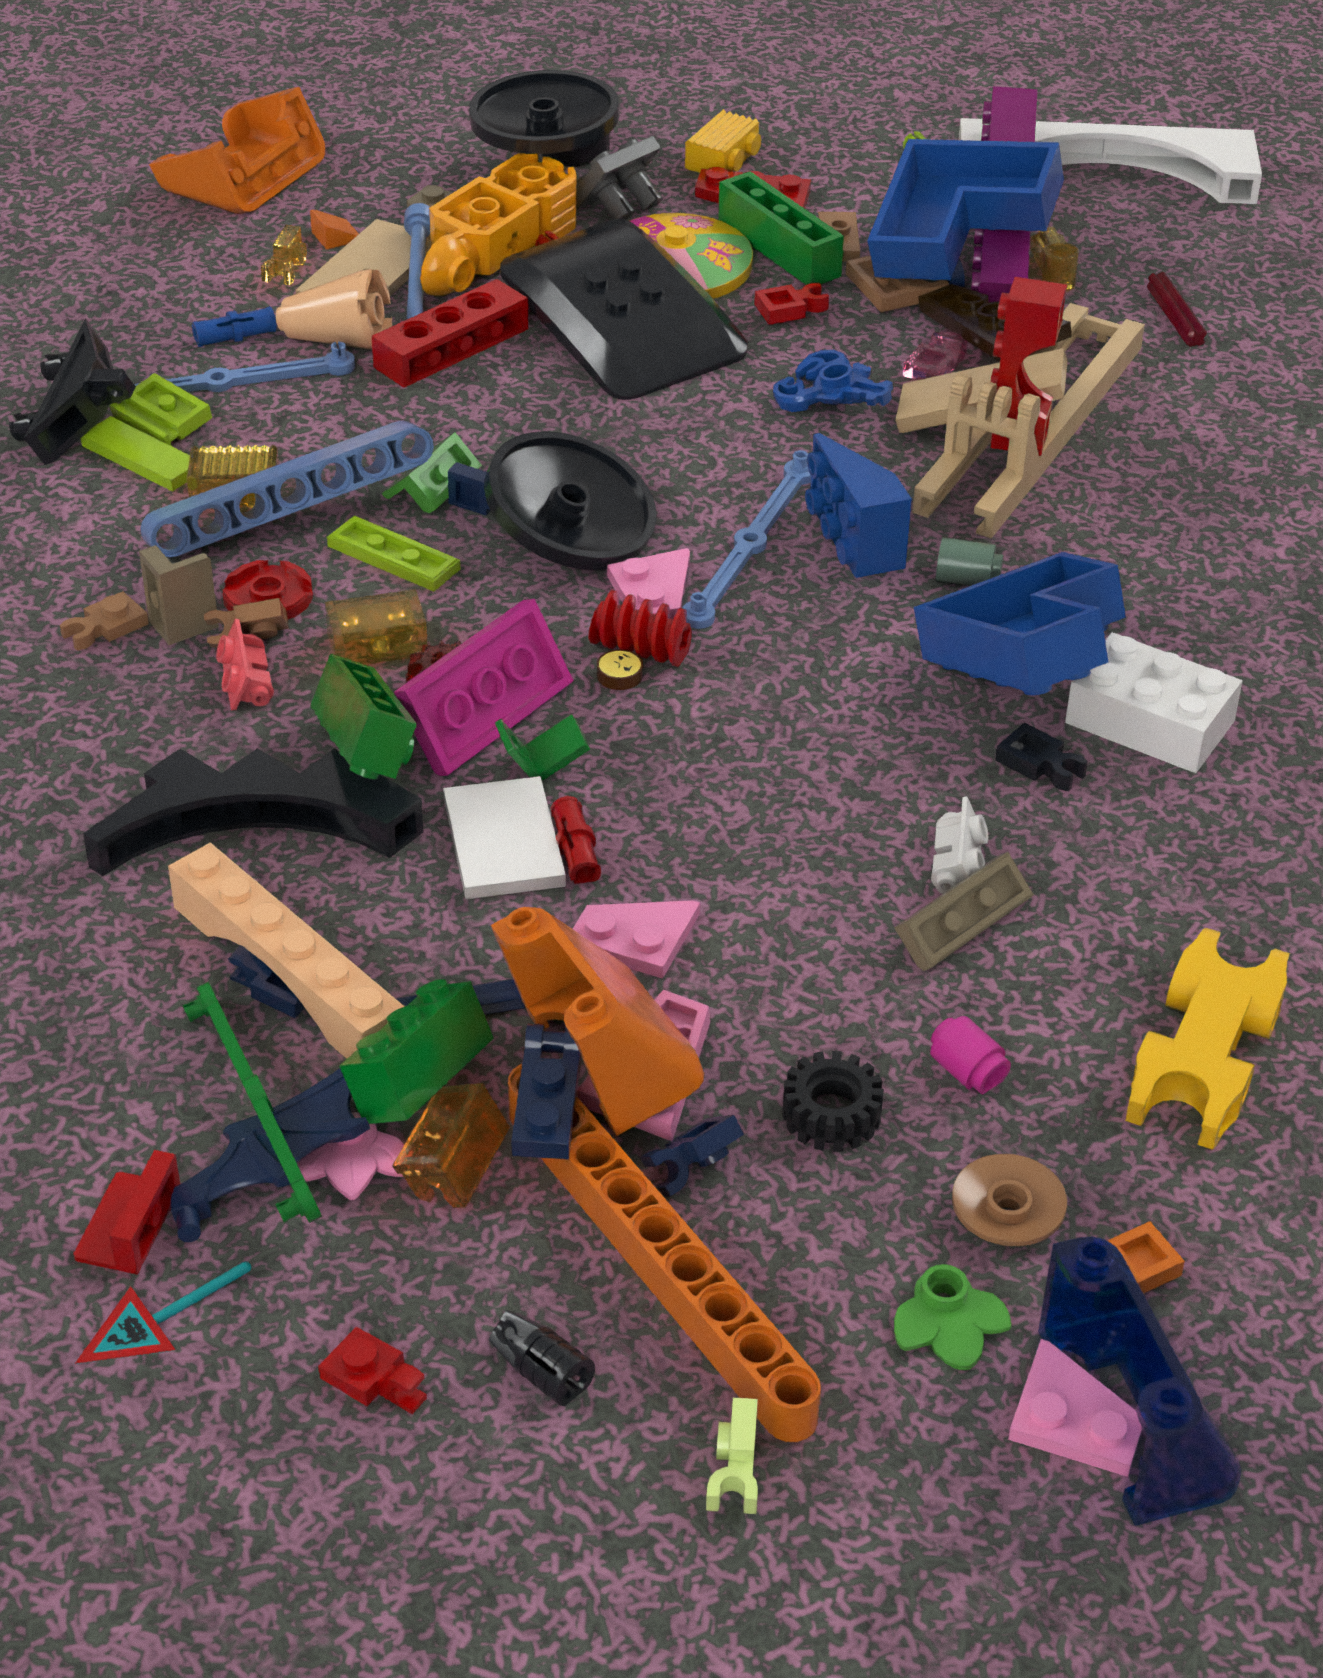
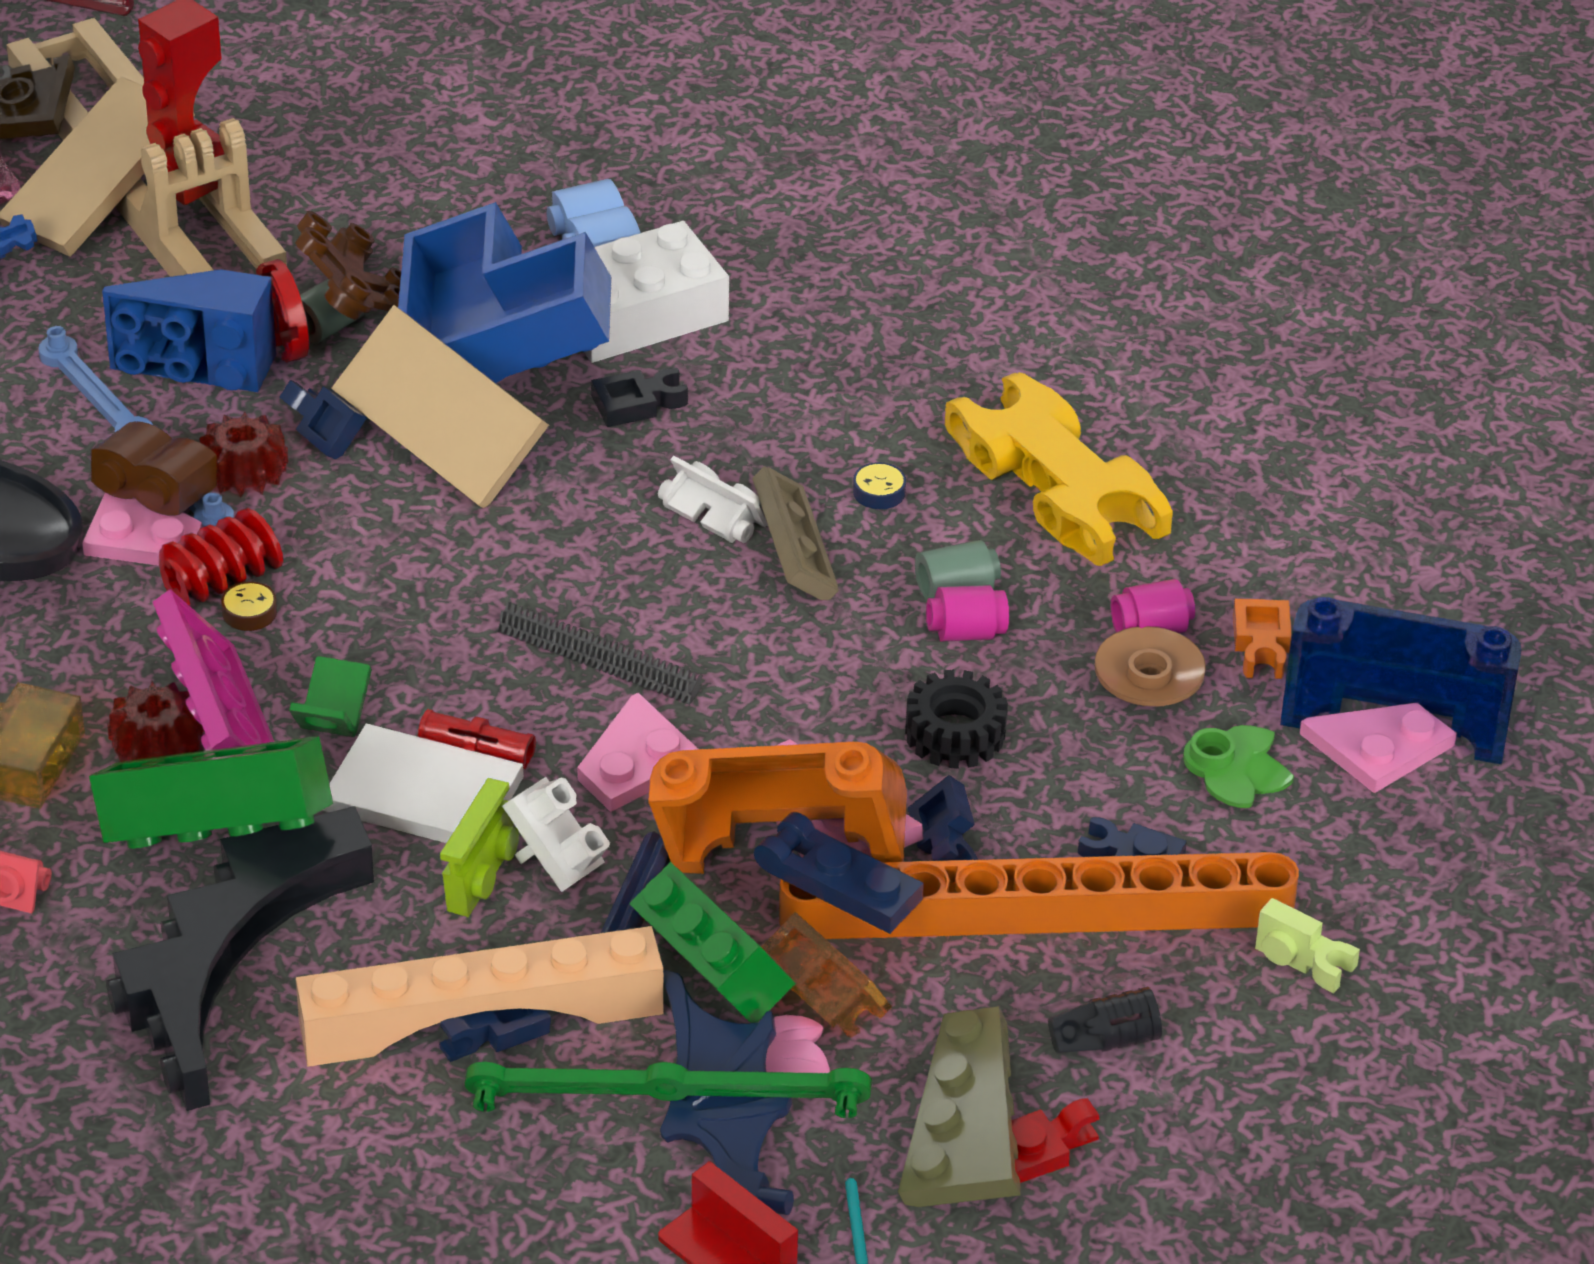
camera: 60 degrees left, 0 degrees up
none -> reddish brown brick [91,421,217,516]
none -> clear red gear [199,411,289,497]
none -> red tile [256,259,309,363]
none -> dark blue plate [279,380,367,459]
none -> reddish brown plant [295,211,401,320]
none -> tan tile [331,305,549,508]
none -> lime plate [440,778,519,918]
none -> dark grey axle [497,602,703,705]
none -> white hips [502,777,610,892]
none -> light blue brick [546,179,640,247]
none -> tile [853,462,906,509]
none -> olive wing [898,1006,1021,1207]
none -> sand green brick [915,539,1001,602]
none -> dark blue plate [1078,817,1187,857]
none -> dark pink brick [1110,579,1195,633]

